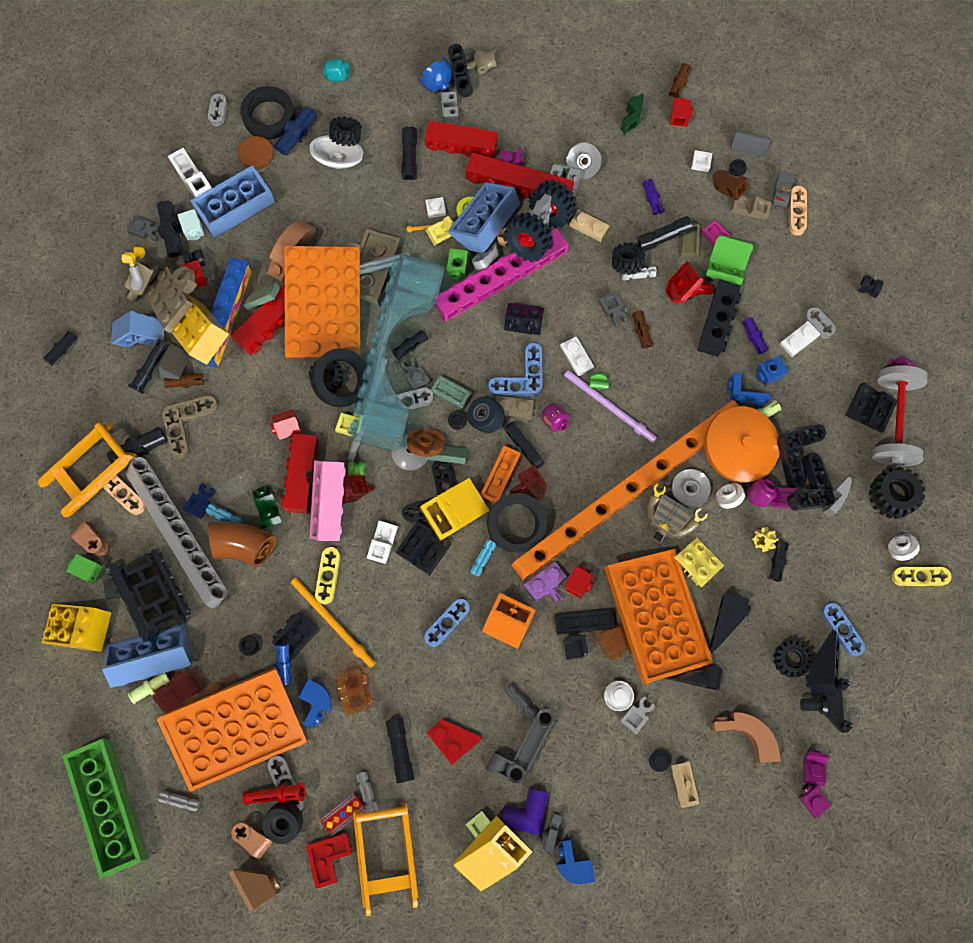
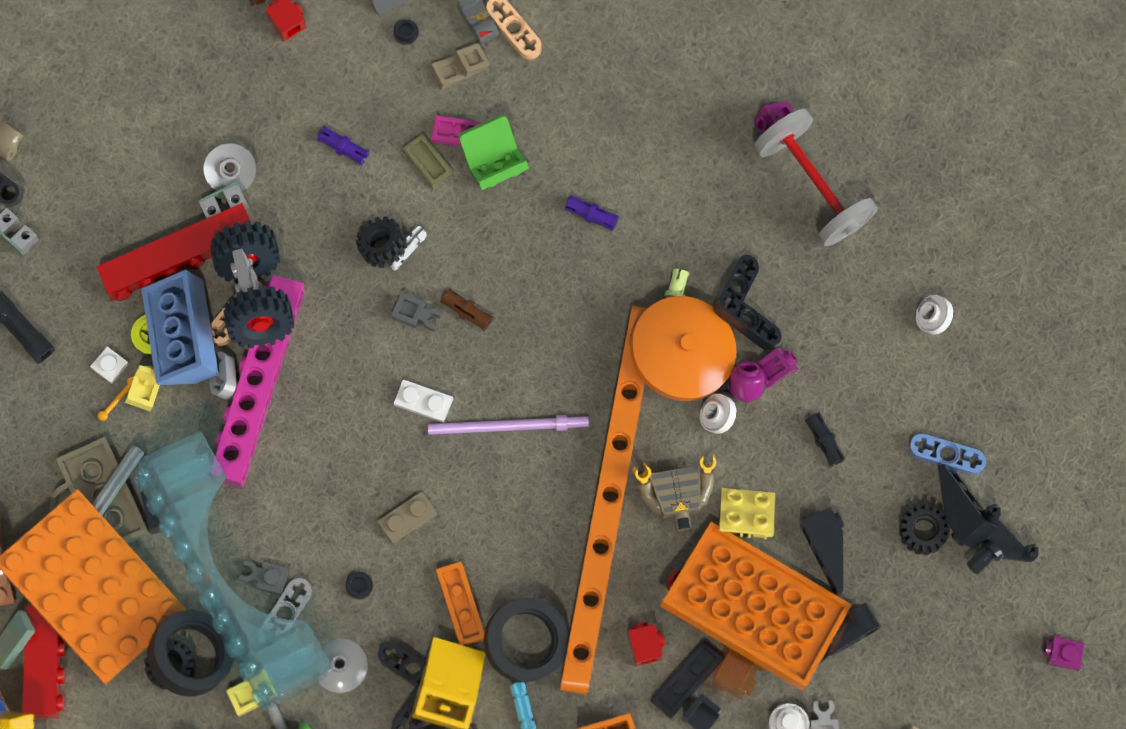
camera: 45 degrees left, 0 degrees up
black pin [392,330,428,360] -> none
dark orange tile [407,428,445,457] -> none
red brick [425,120,498,158] -> none
sand green tile [427,446,467,464] -> none
sand green plate [430,375,472,410] -> none
bright green brick [447,248,468,279] -> none
black wheel [467,396,505,433] -> none
medium blue beam [488,343,543,396] -> none
magenta bracket [499,147,524,166] -> none
black beam [503,421,545,470] -> none
black bracket [504,303,544,335] -> none
clear red piece [509,465,547,501] -> none
medium lavender plate [524,562,567,603] -> none
magenta head [542,404,570,432] -> none
tan plate [569,210,610,242] -> none
bright green plate [589,373,609,389] -> none
dark green slope [621,93,644,134] -> none
black axle [637,216,693,251] -> none
red piece [665,261,714,304] -> none
light grey dish [672,469,711,507] -> none
white plate [691,150,712,172] -> none
black brick [697,280,742,357] -> none
nougat arch [711,712,781,763] -> none
reddish brown leg [712,170,748,201] -> none
blue bracket [727,373,771,405] -> none
light yellow gear [752,527,779,552] -> none
blue brick [756,356,788,386] -> none
white plate [780,321,820,357] -> none
black beam [787,453,834,511] -> none
magenta bracket [803,750,829,786] -> none
light grey beam [805,307,836,339] -> none
light grey slope [824,477,852,517] -> none
black slope [846,383,897,433] -> none
black wheel [858,275,884,298] -> none
black tyre [869,467,926,519] -> none
light yellow beam [892,567,951,586] -> none

